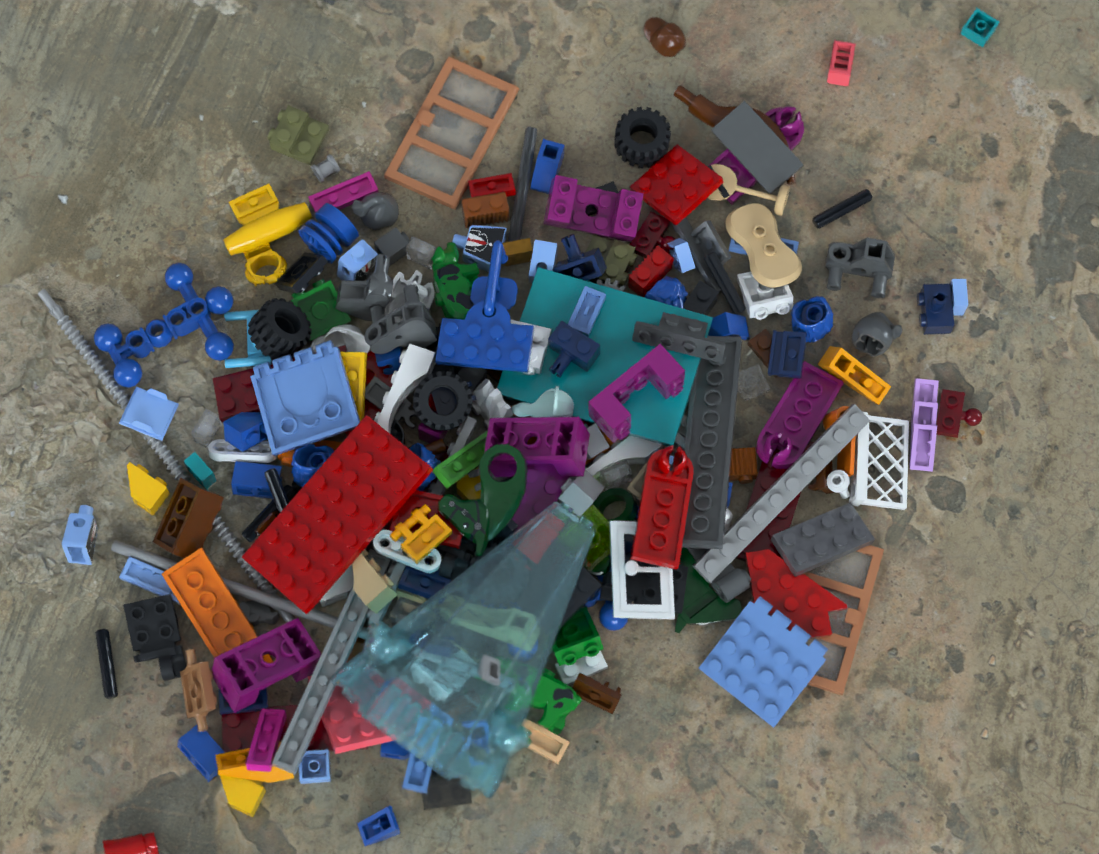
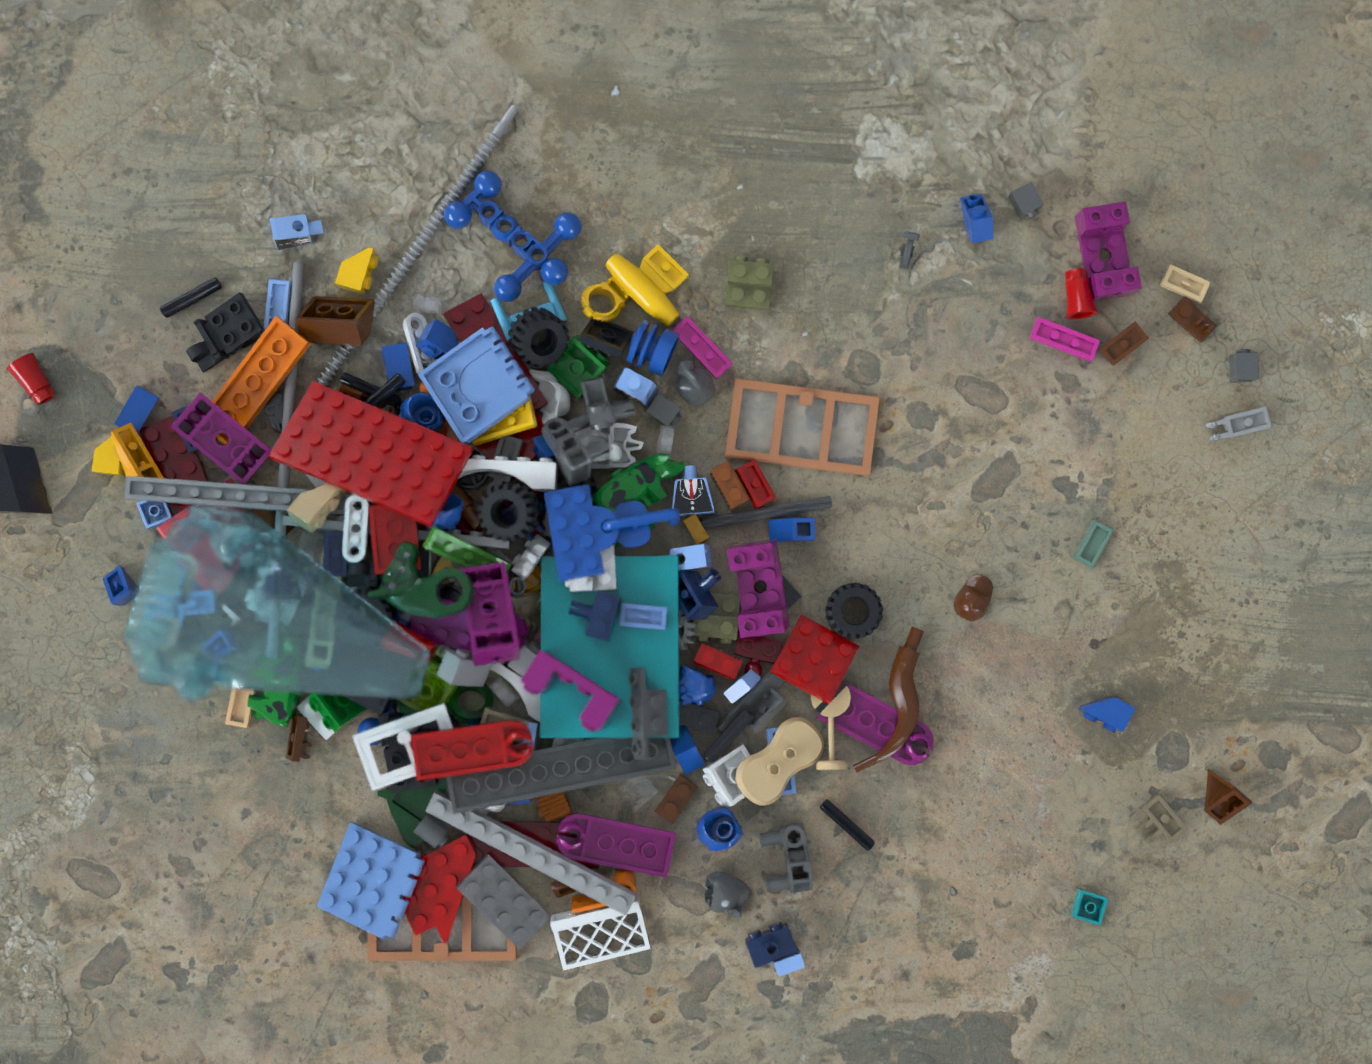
camera: 75 degrees right, 15 degrees up
light blue piece [119,386,179,441] -> none
medium nougat plate [180,649,216,732] -> none
teal piece [184,452,217,489] -> none
dark pink plate [246,708,286,772] -> none
light grey bush [311,154,340,183] -> none
light orange plate [389,504,452,564] -> none
light grey slope [477,655,500,686] -> none
light aqua piece [511,386,574,417] -> none
dark grey tile [711,101,803,194] -> none
dark blue plate [768,330,807,379] -> none
light orange slope [817,346,891,405] -> none
coral slope [827,40,856,86] -> none
white plate [827,470,850,499] -> none
lavender slope [909,378,939,472] -> none
dark red plate [936,389,982,438] -> none

